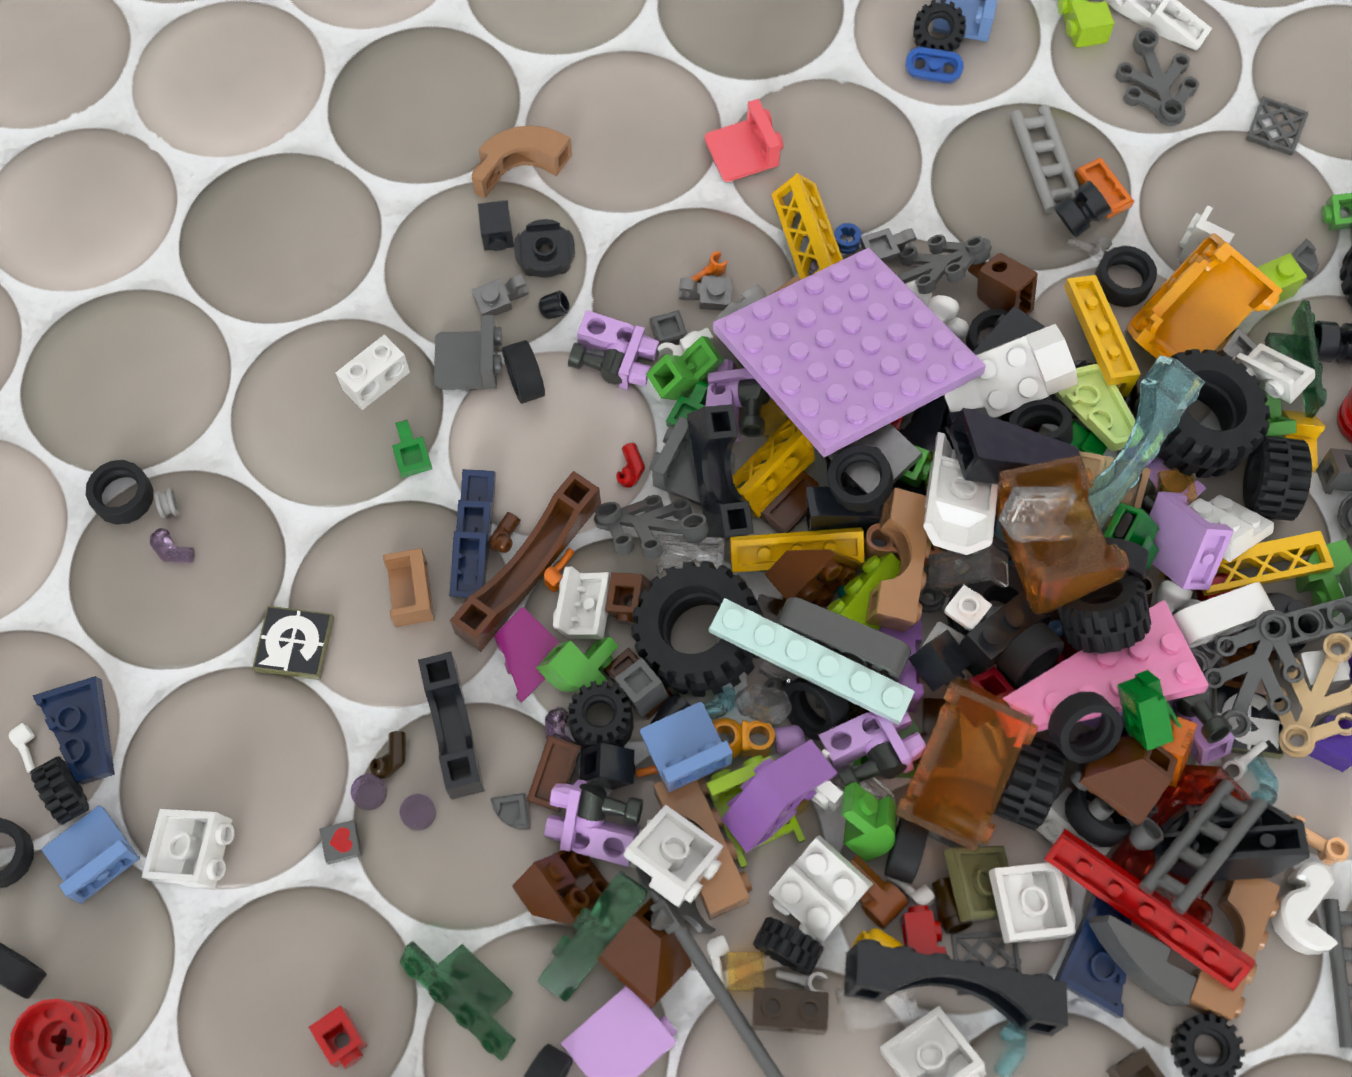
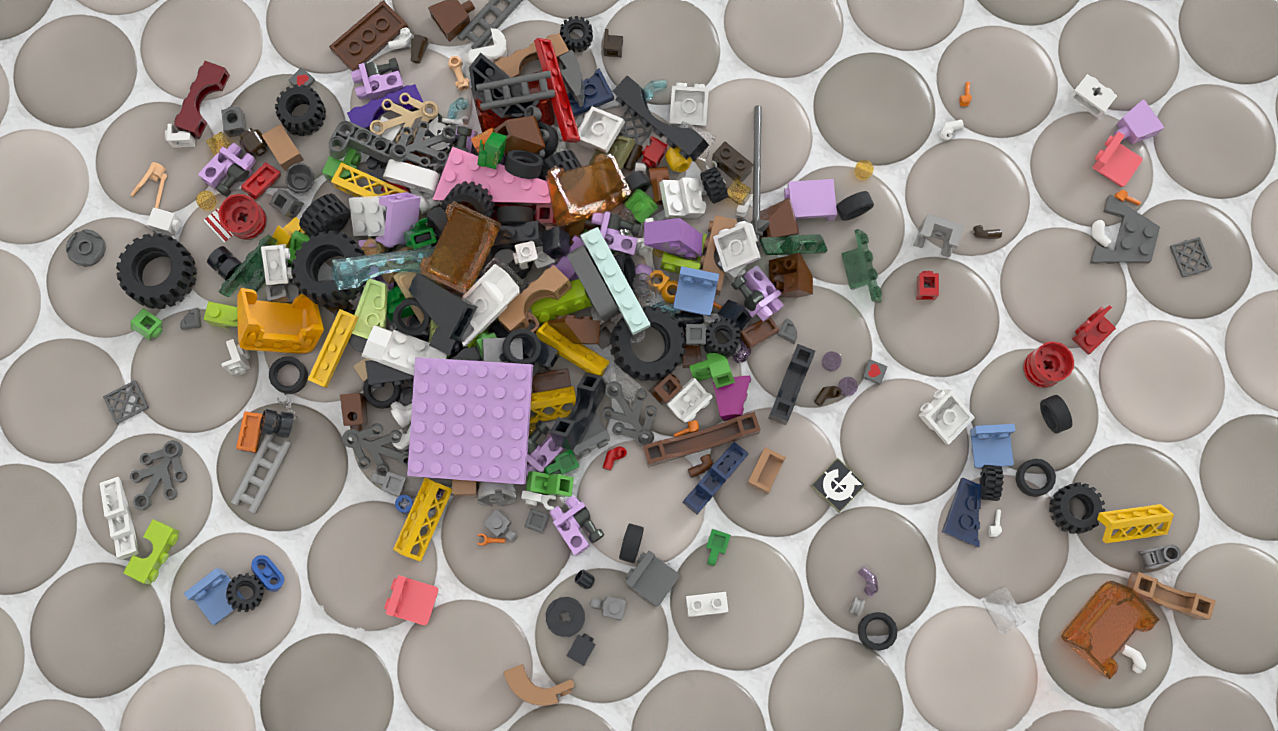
camera: 145 degrees left, 10 degrees up
clear bracket [998,486,1077,542] -> none

